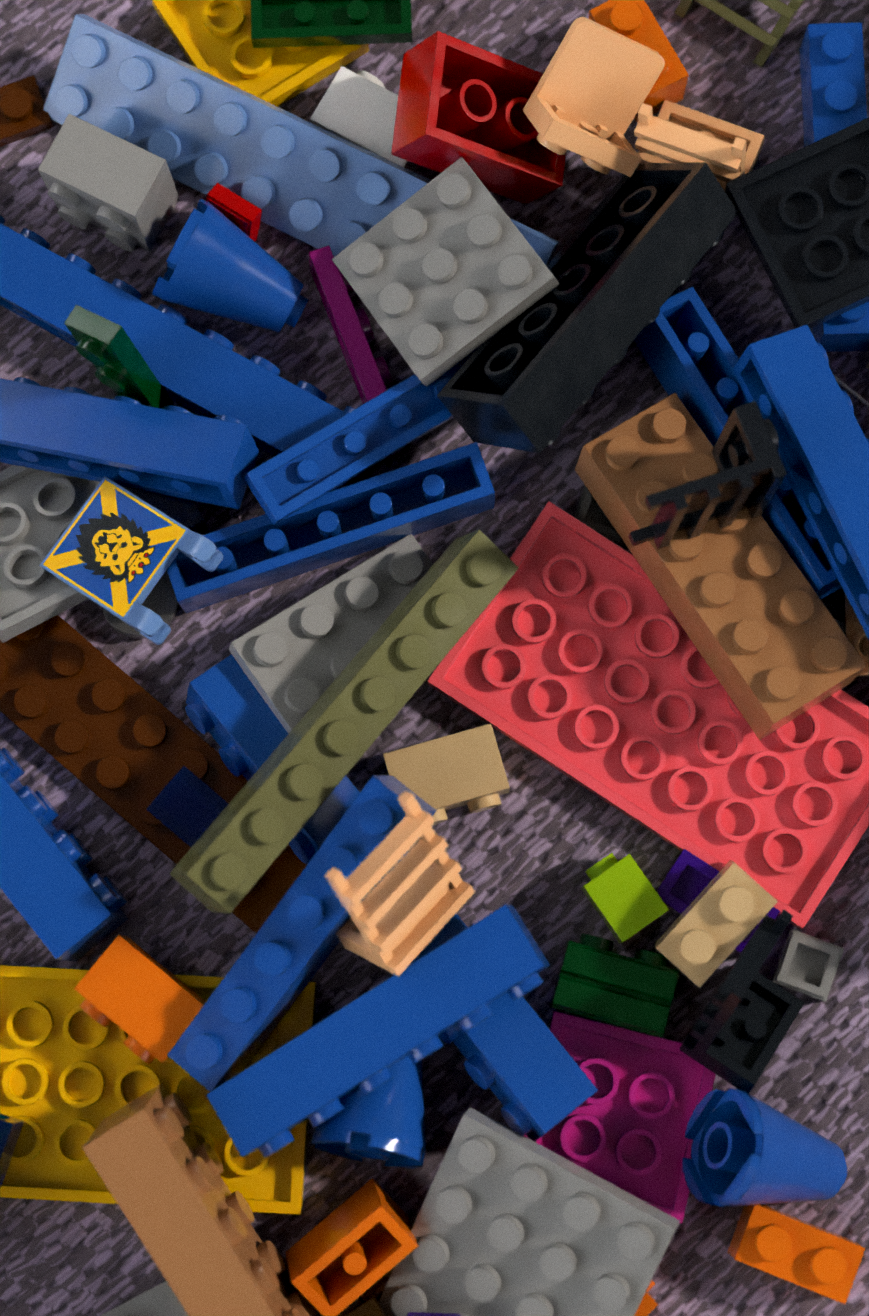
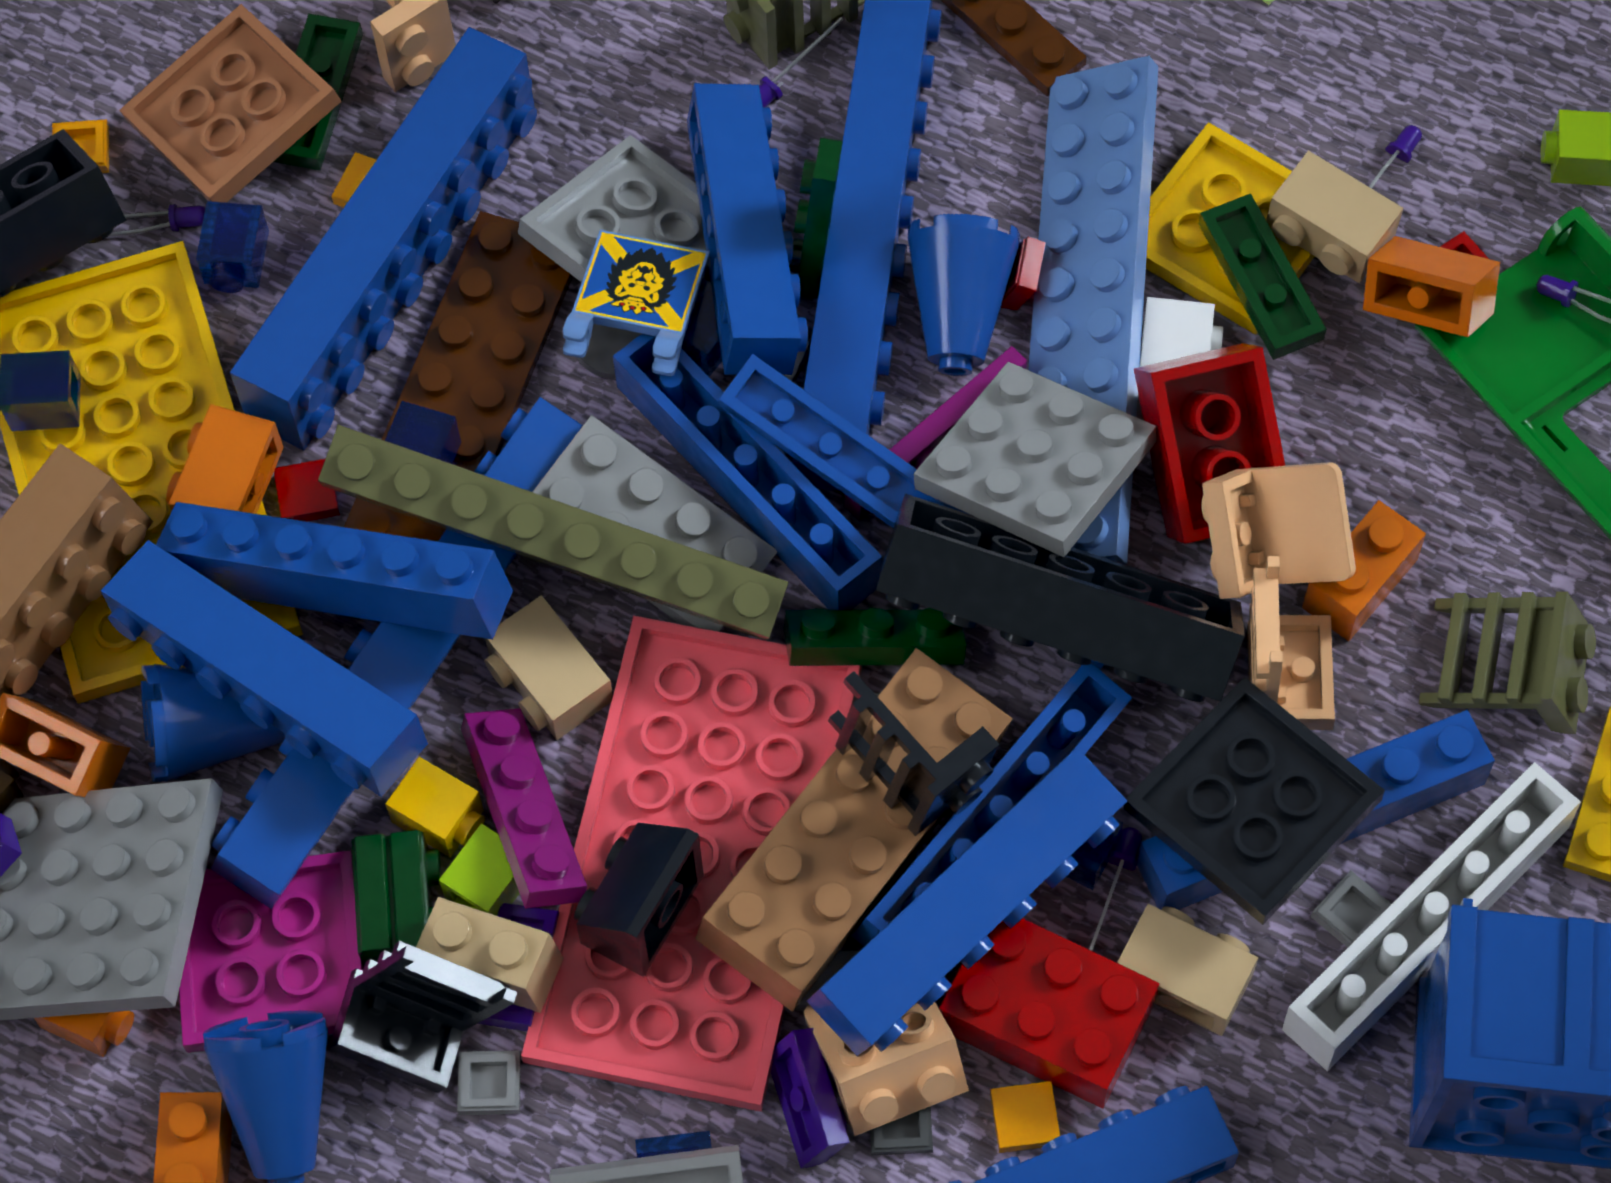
camera: 65 degrees right, 15 degrees down
light grey brick [38,114,179,252] -> none
light nougat plate [324,791,475,977] -> none
none -> red tile [274,458,340,522]
none -> yellow brick [385,756,485,858]
none -> magenta plate [461,708,587,909]
none -> black slope [574,823,704,977]
none -> dark green plate [783,608,966,666]

